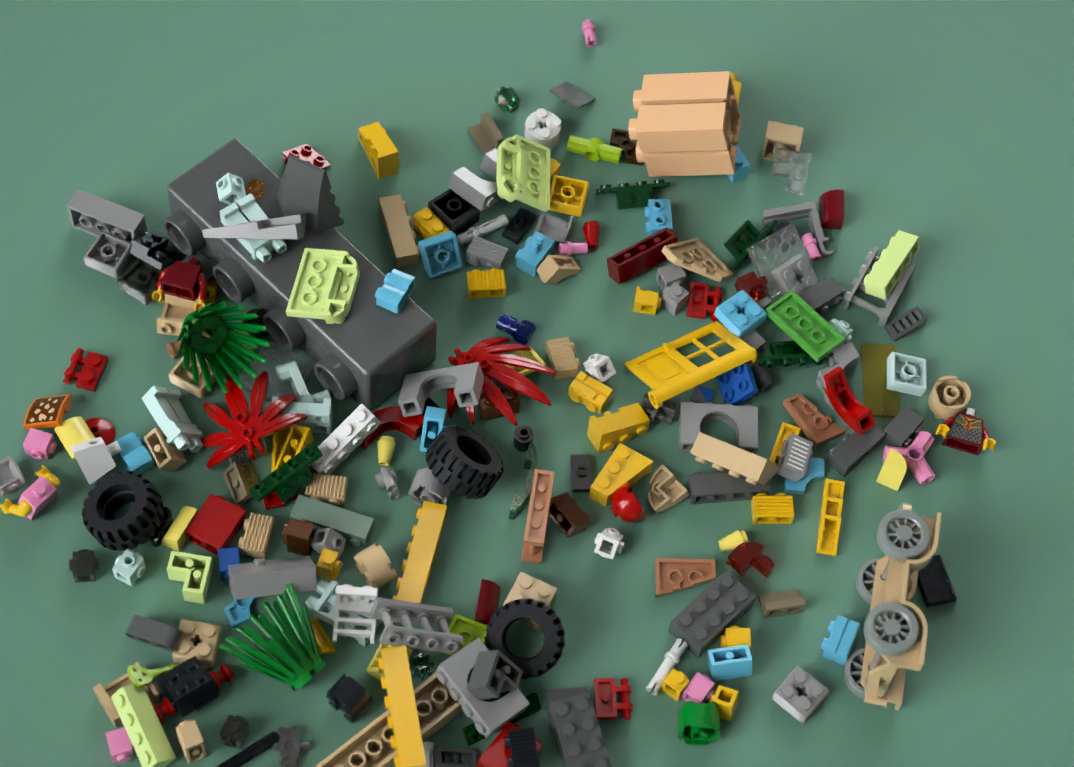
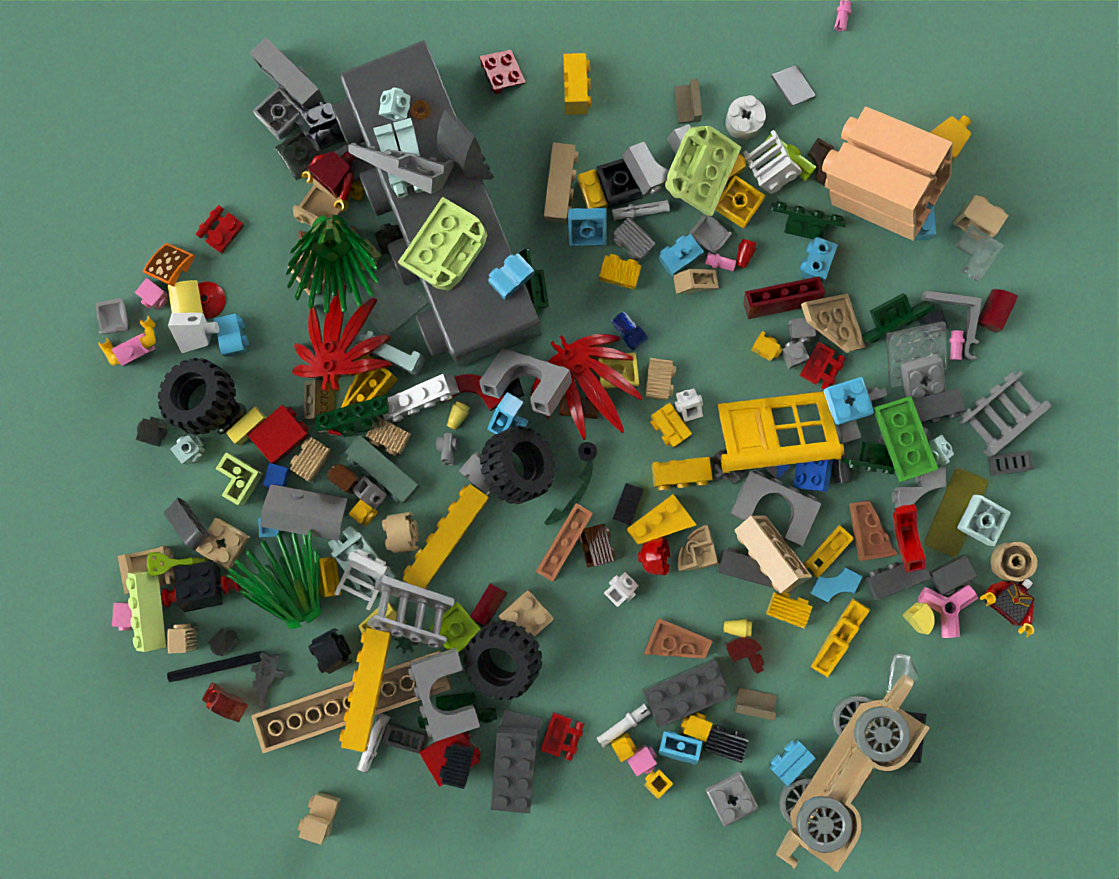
camera: 35 degrees right, 25 degrees up
light aqua hips [142,386,203,453] -> none
tan brick [144,428,186,472] -> none
light aqua beam [275,361,331,403] -> none
dark grey brick [467,650,523,699] -> none
clear green head [494,86,521,113] -> none
black plate [502,208,536,244] -> none
green brick [678,701,720,746] -> none
clear red brick [734,271,768,302] -> none
light grey brick [776,433,813,482] -> none
yellowish green brick [863,230,920,300] -> none
none -> black brick [703,724,749,763]
none -> white plate [743,130,802,194]

